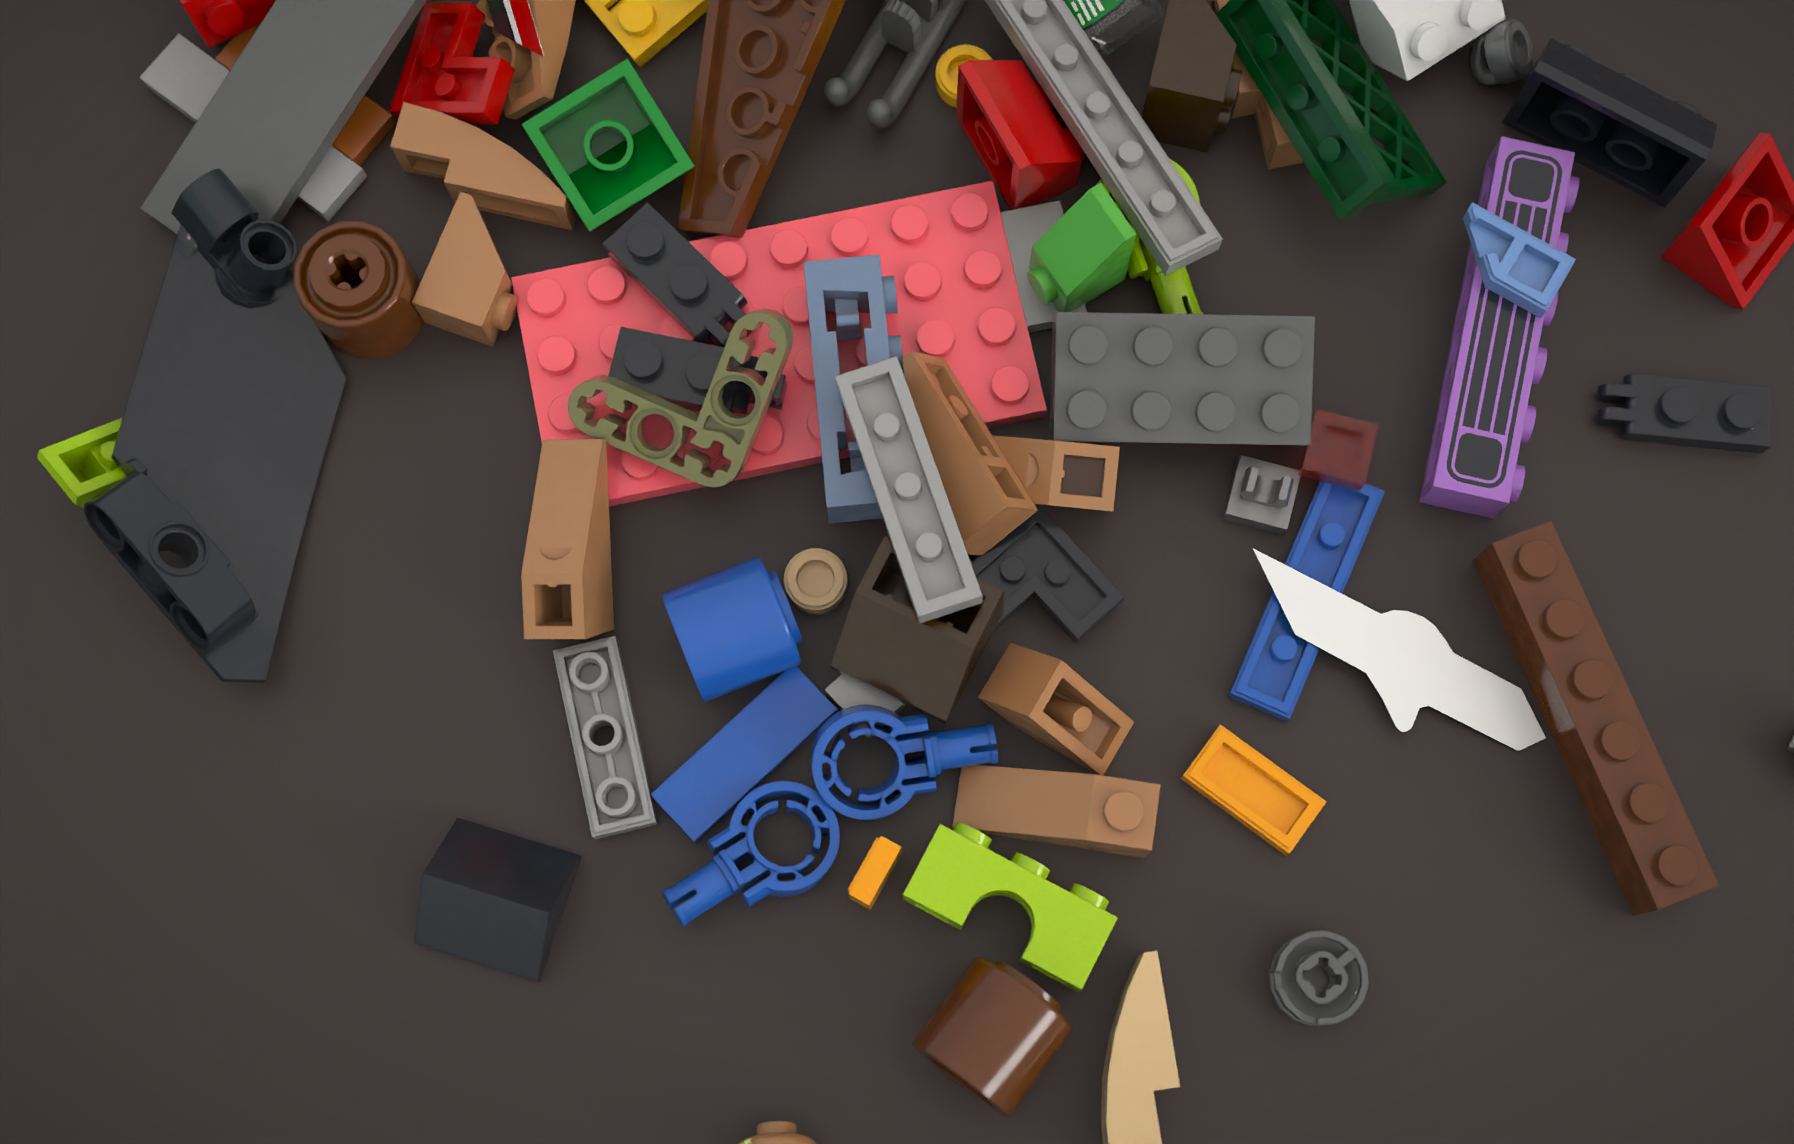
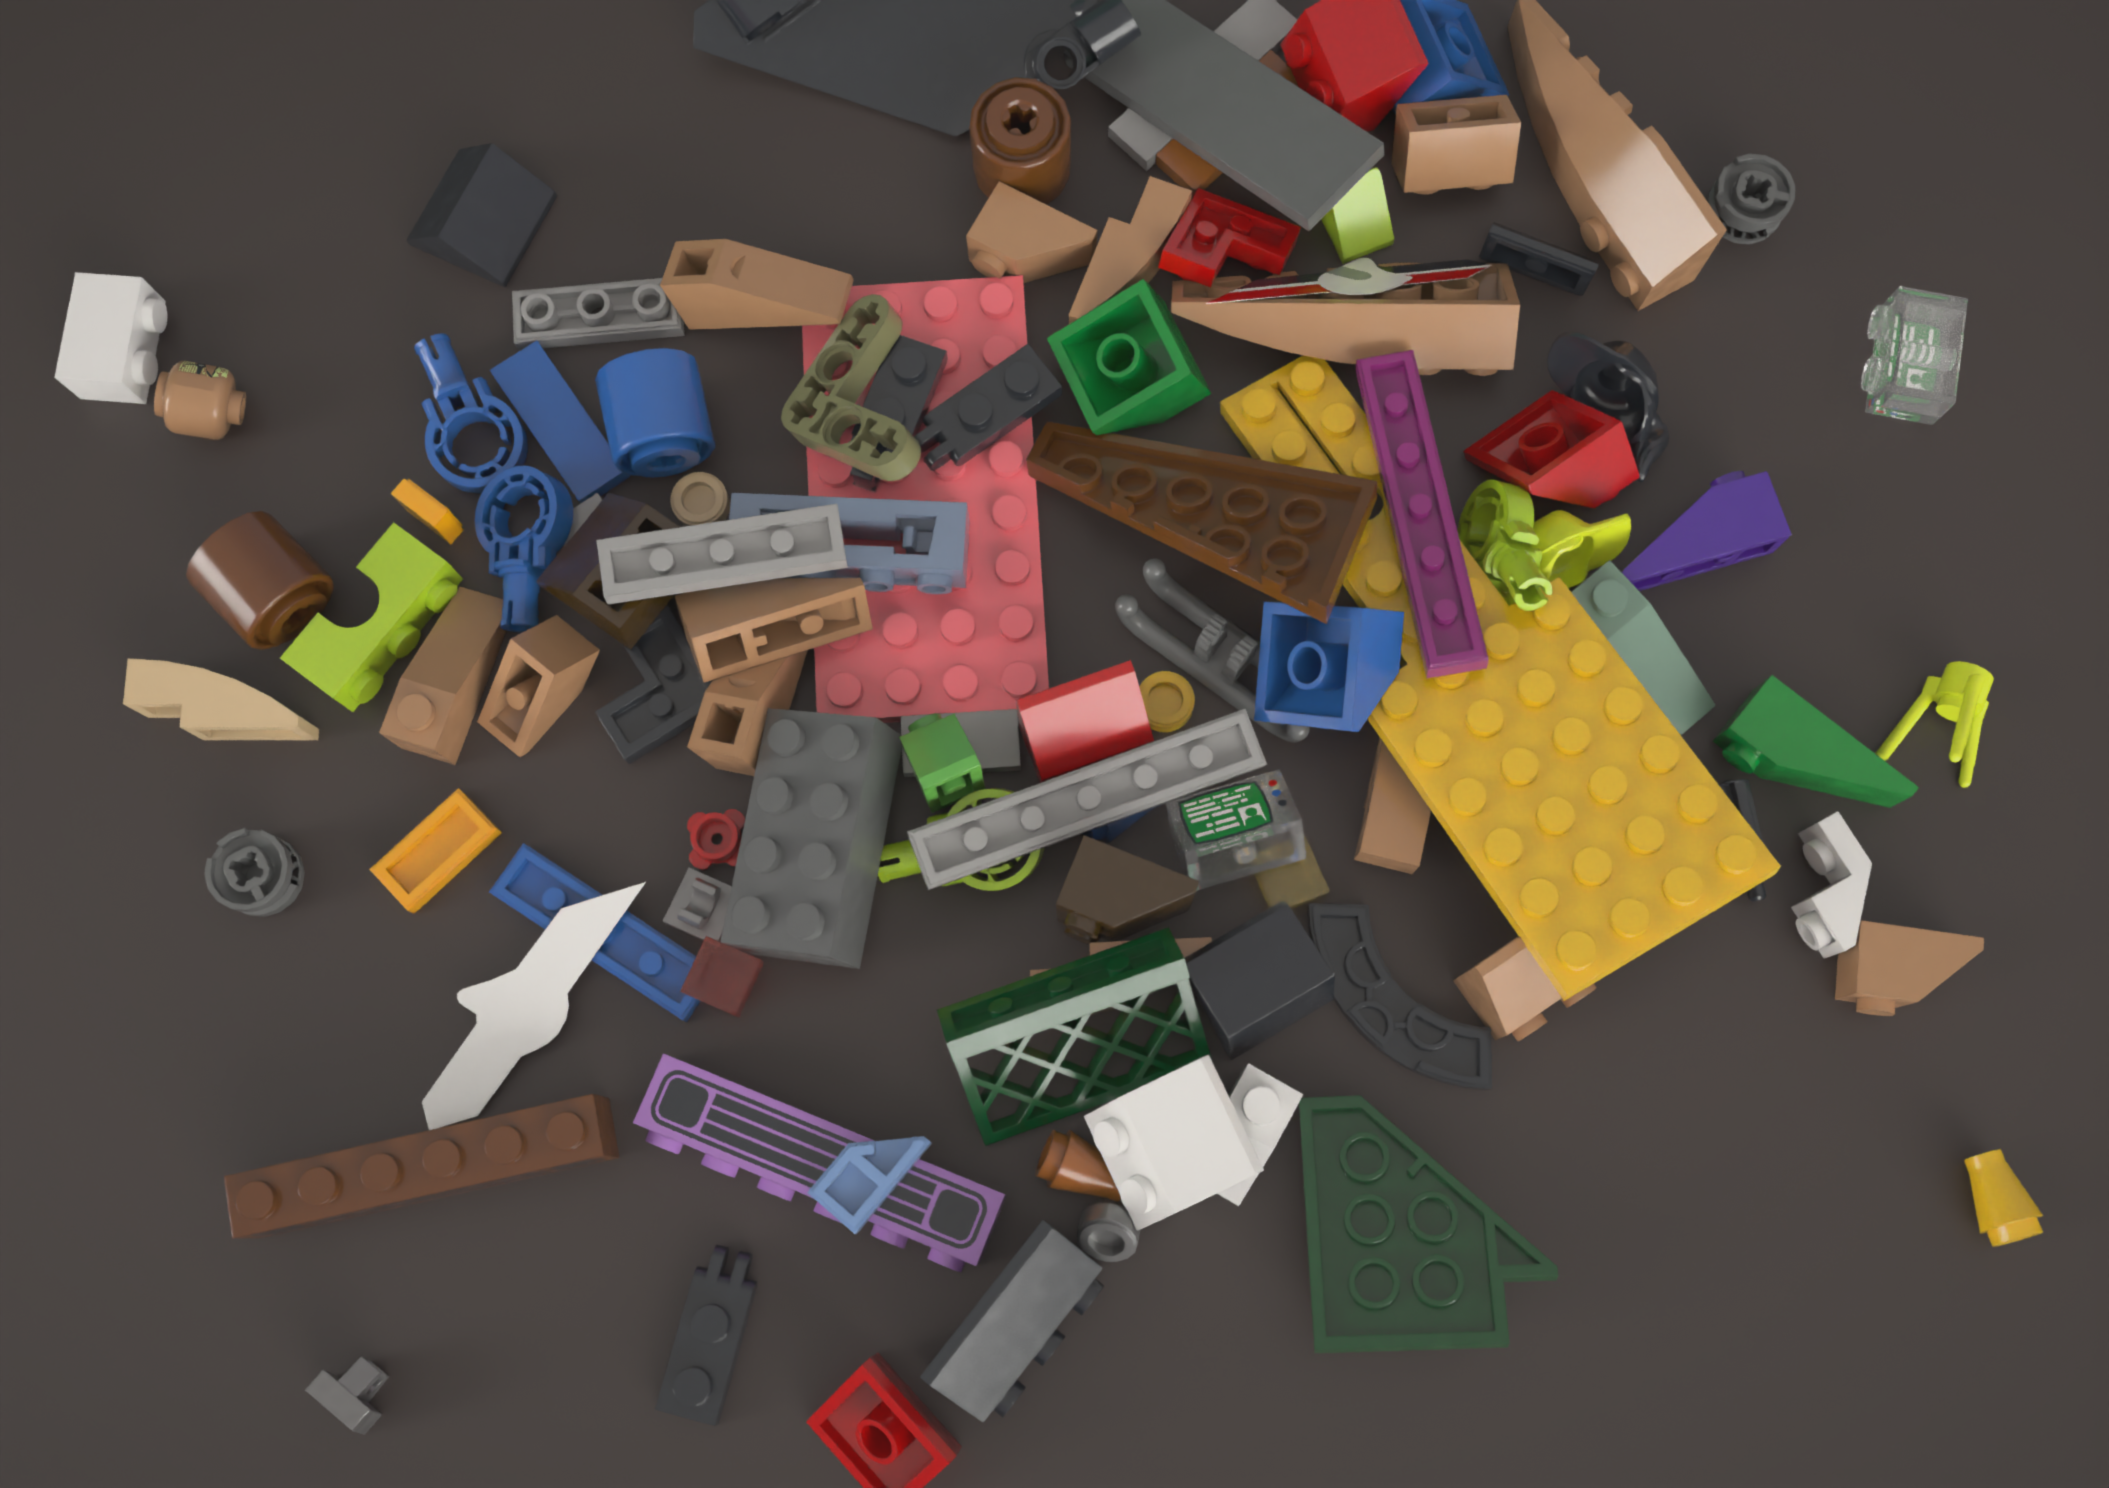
camera: 100 degrees right, 0 degrees up
none -> red plate [687,809,745,870]
none -> dark orange cone [1035,1130,1121,1202]

